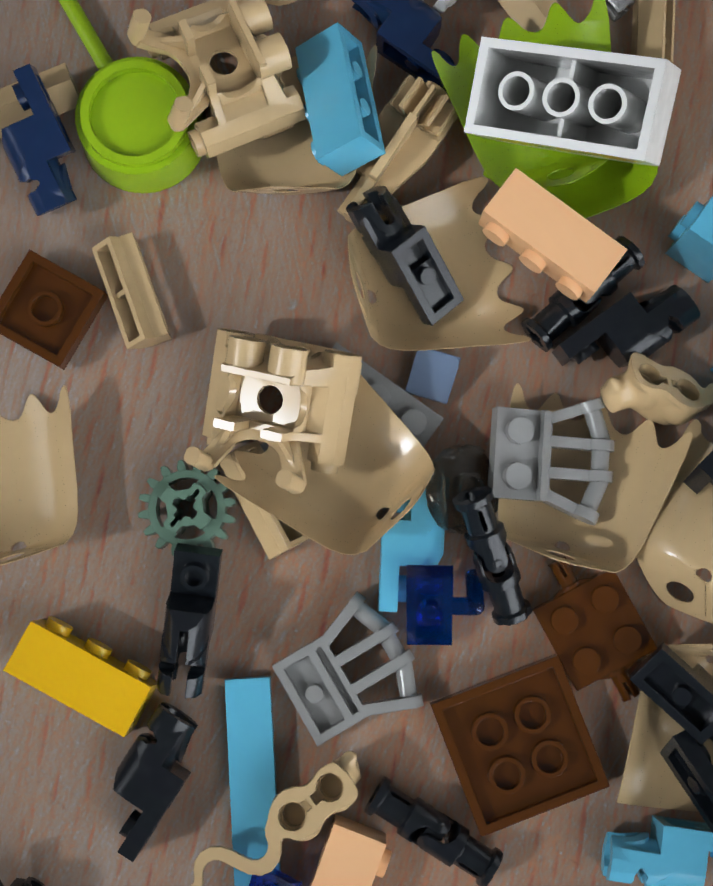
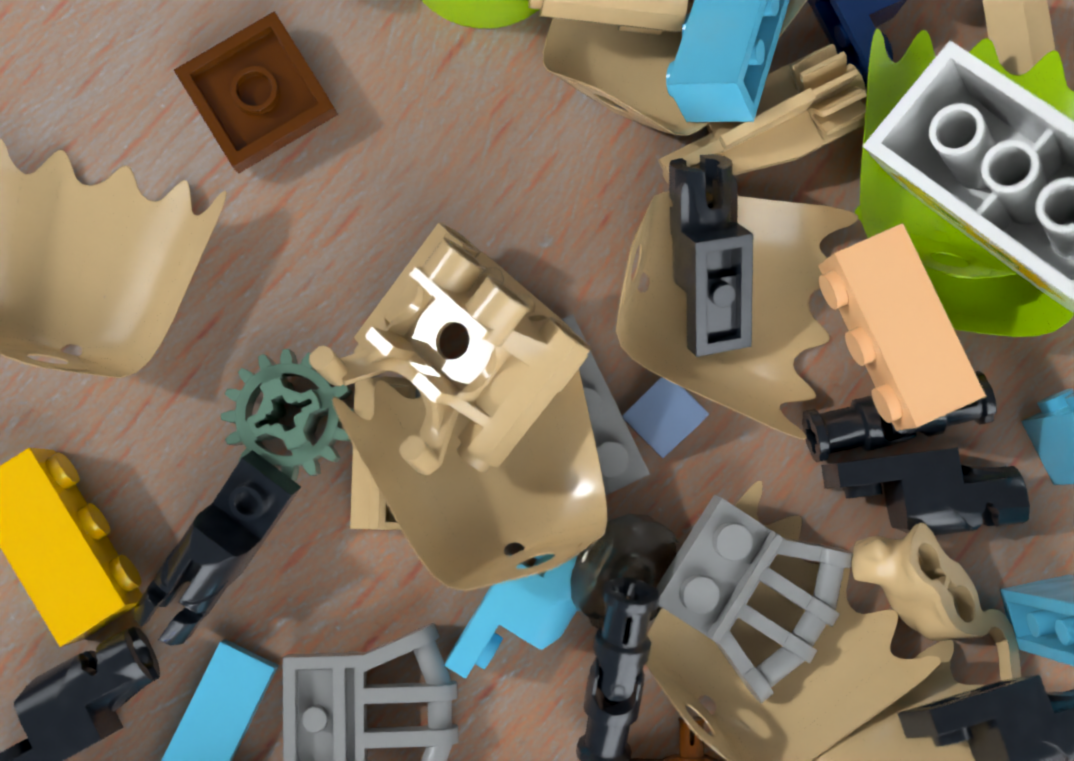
camera: 20 degrees right, 0 degrees up
tan piece [92,232,172,349] -> none
clear blue plate [406,565,485,645] -> none

